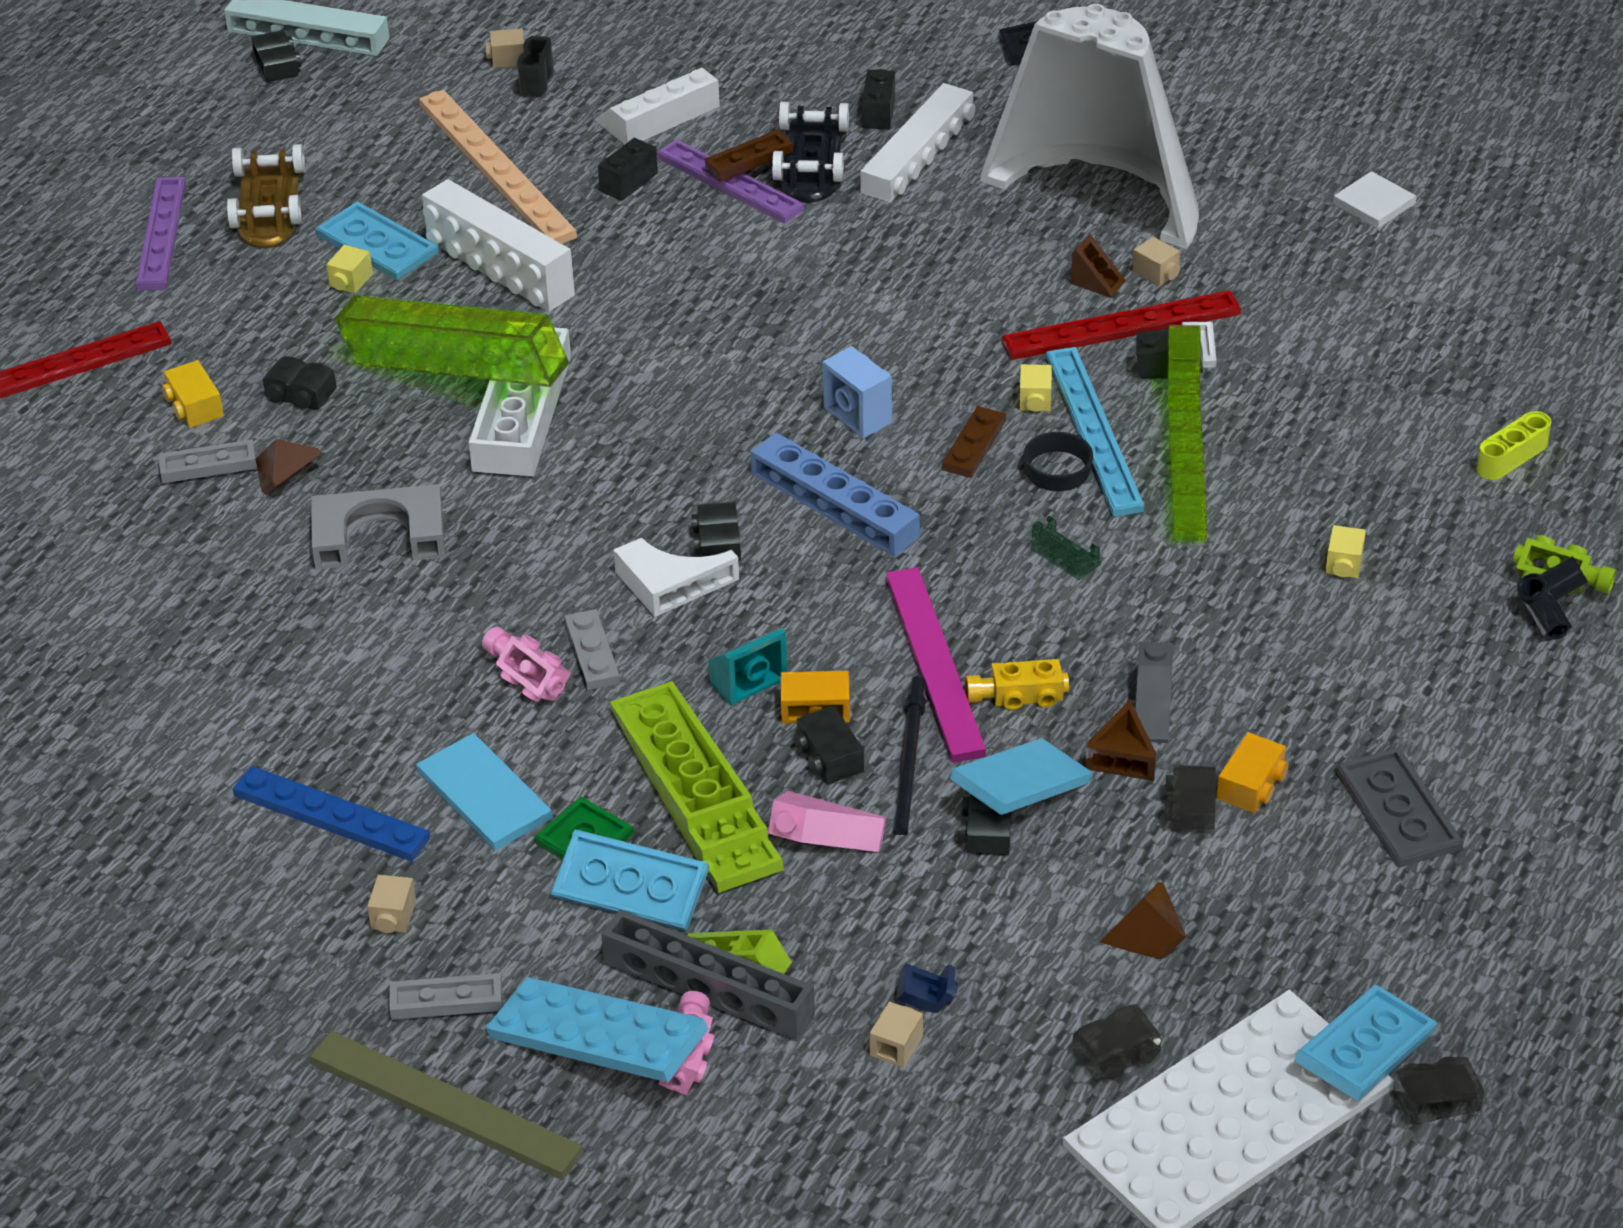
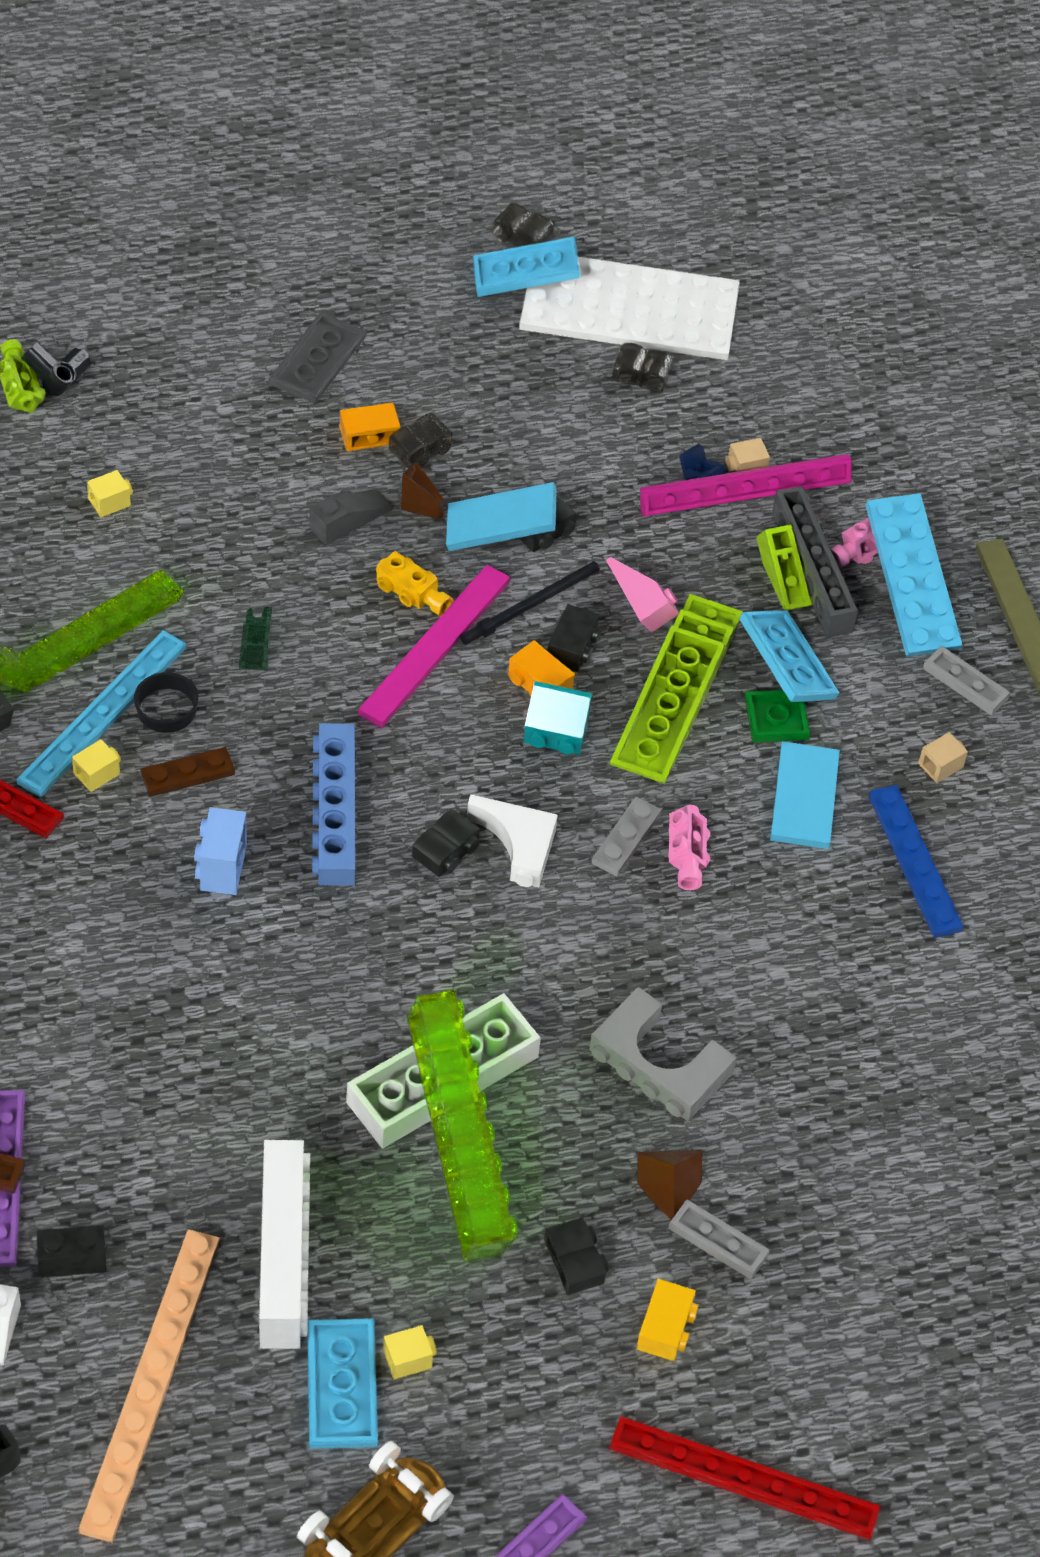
camera: 140 degrees left, 10 degrees up
reddish brown slope [1100,882,1186,959] -> none
none -> dark pink tile [640,454,851,517]

